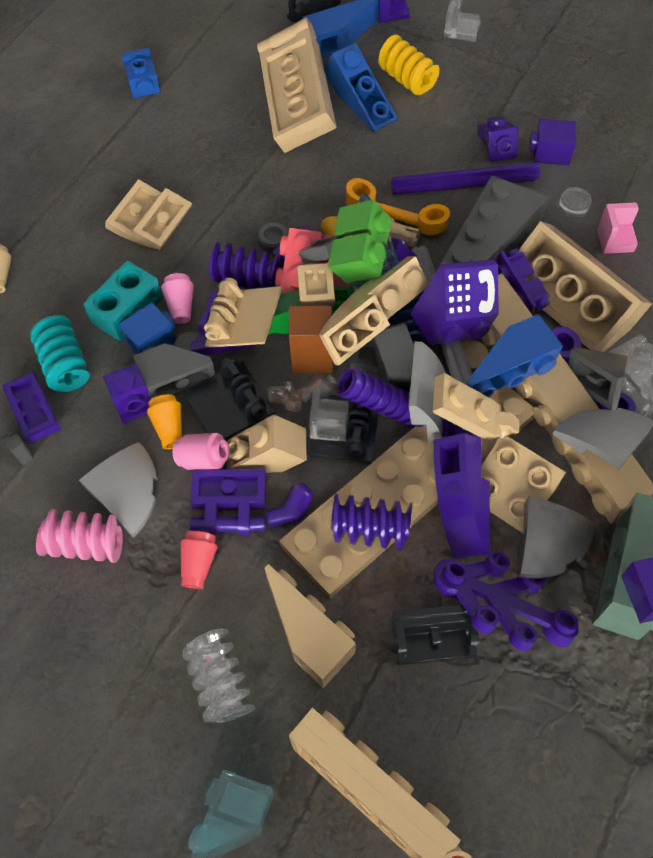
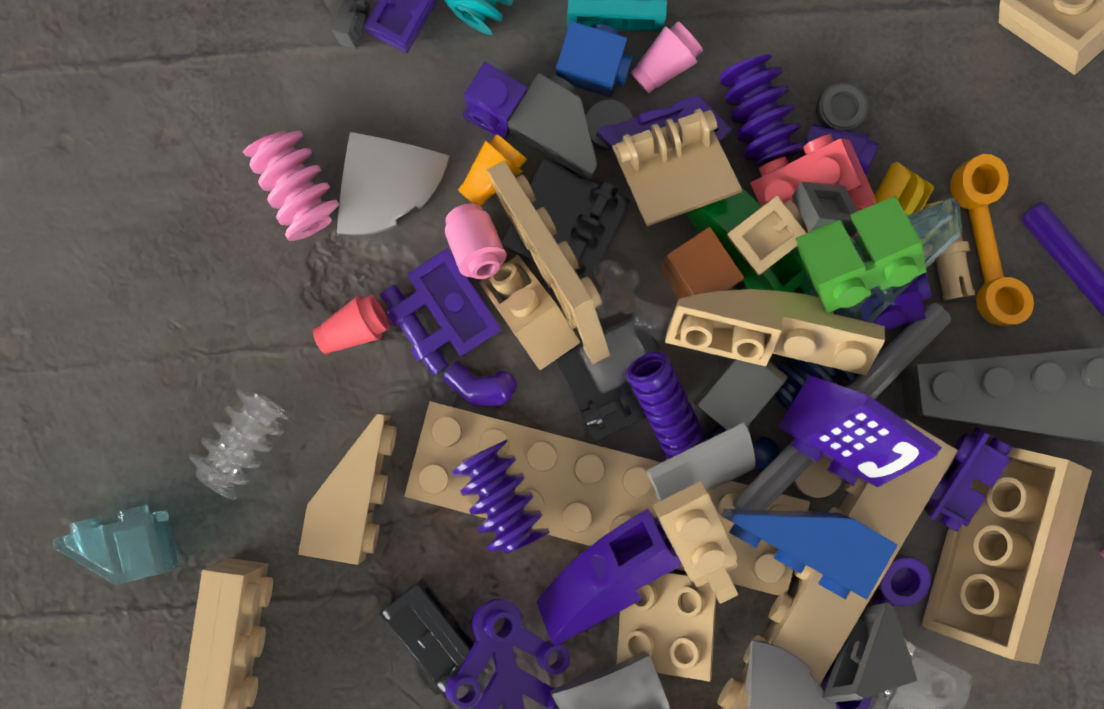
camera: 60 degrees right, 25 degrees up
none -> tan wing [487,161,611,365]

